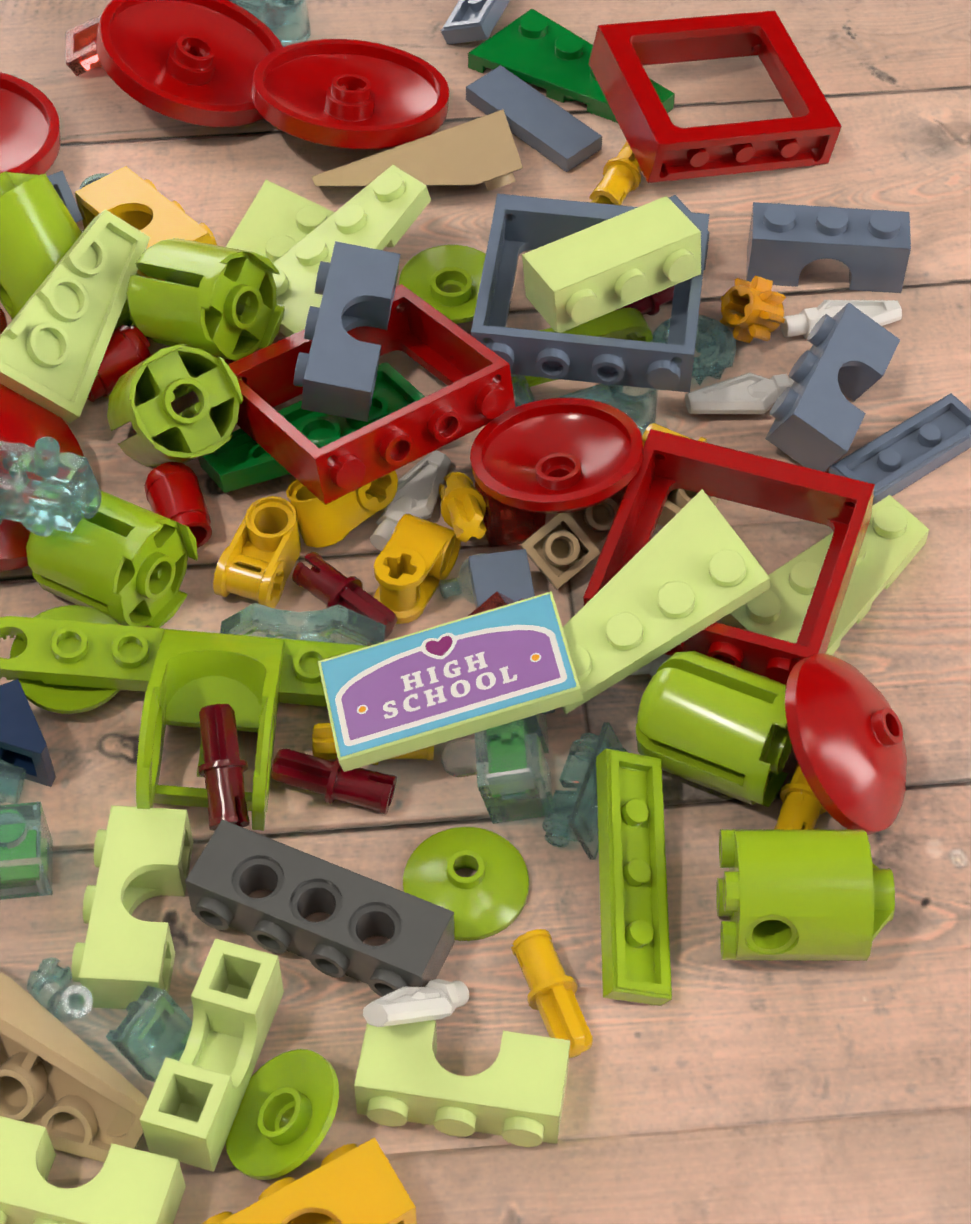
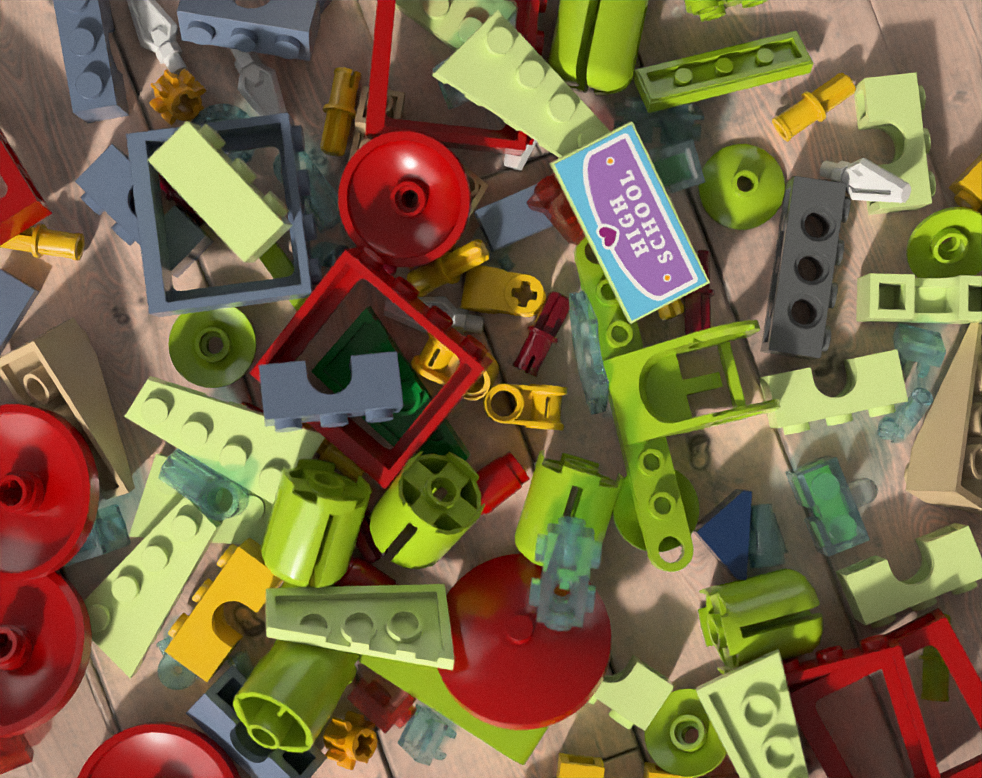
camera: 105 degrees left, 35 degrees up
dark red axle [198,704,250,831] -> none
none -> clear light blue bracket [64,504,131,567]
none -> yellowish green wing [84,493,222,678]
none -> clear light blue piece [158,448,249,520]

